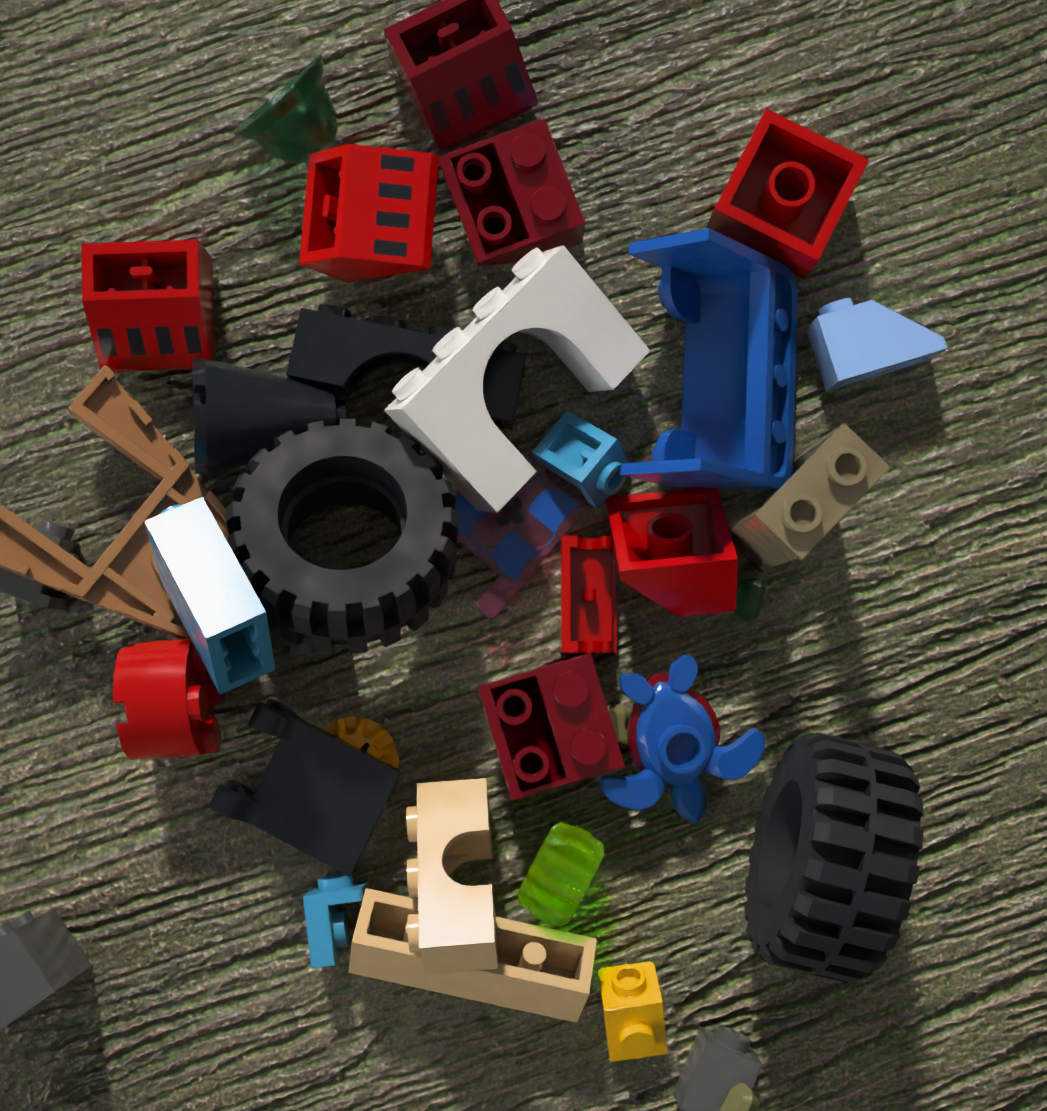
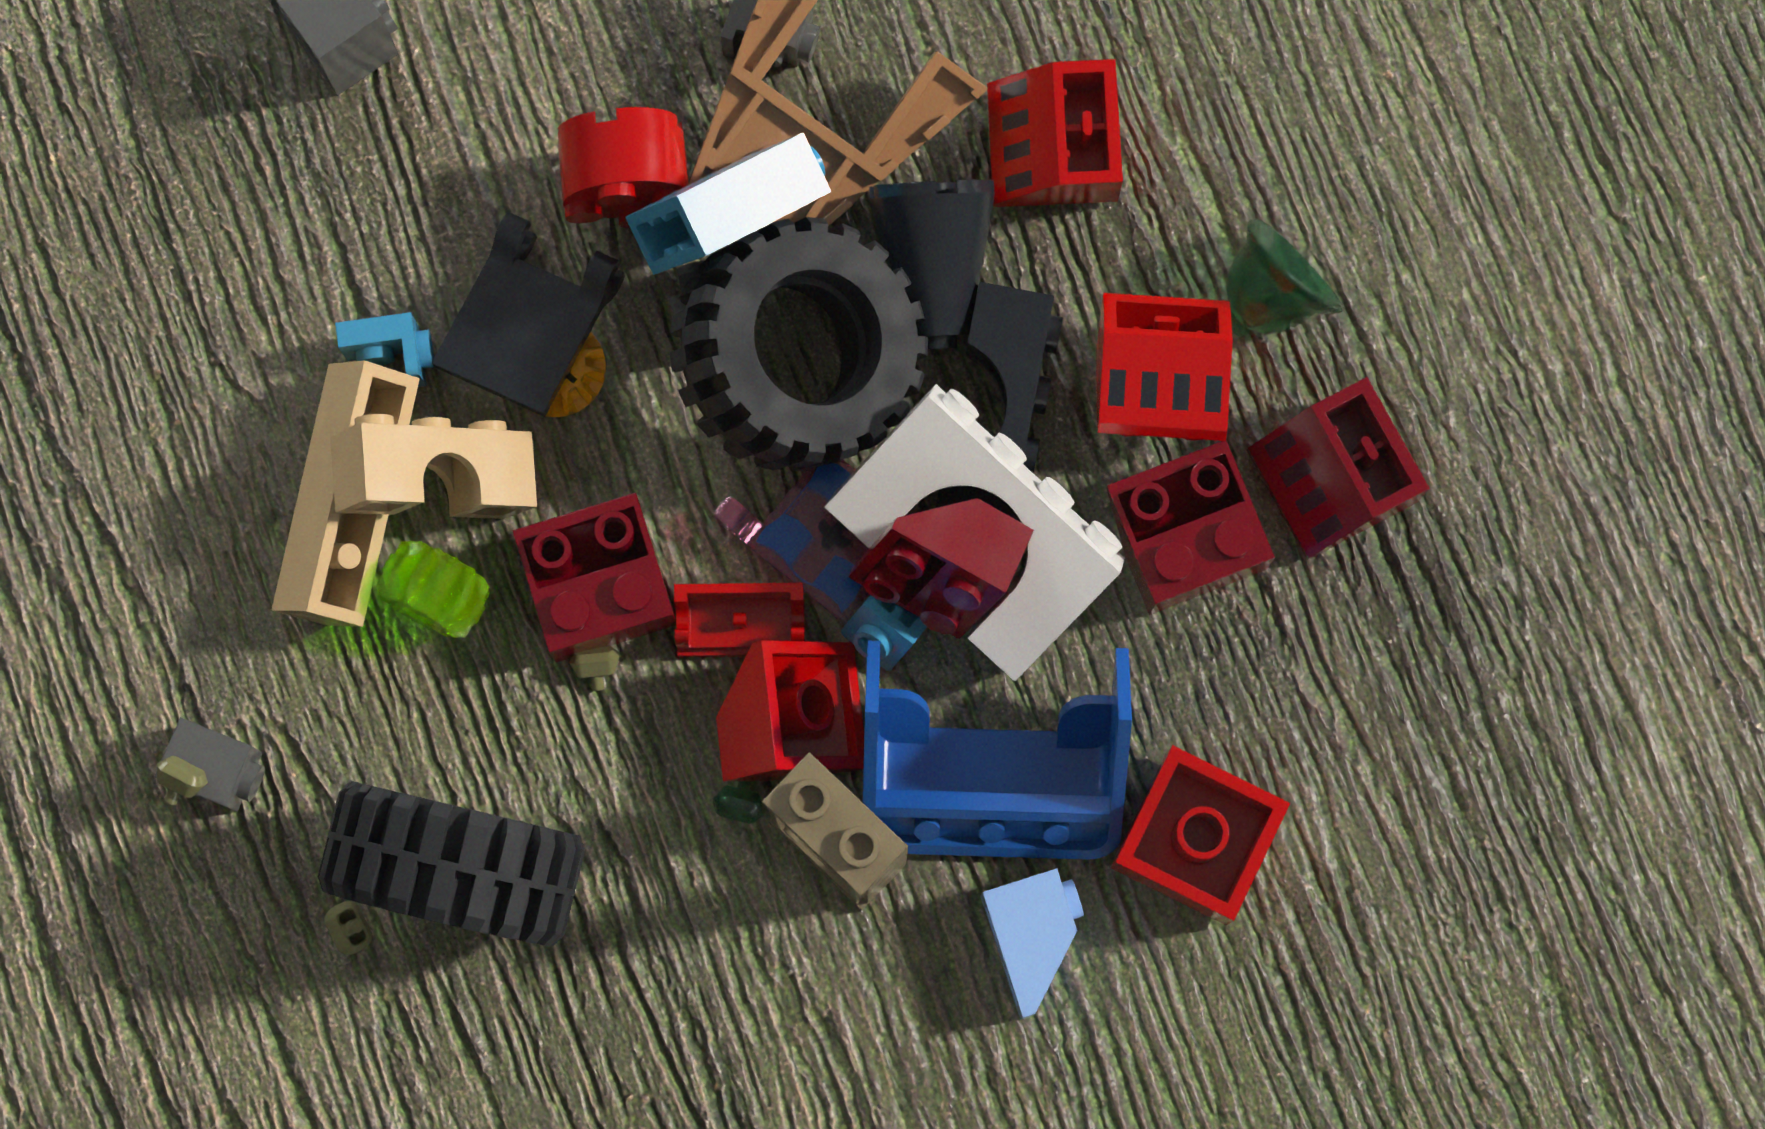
camera: 90 degrees right, 5 degrees down
yellow bracket [598,961,668,1062] -> none
blue animal [599,654,765,823] -> none
none -> dark red slope [848,498,1034,639]

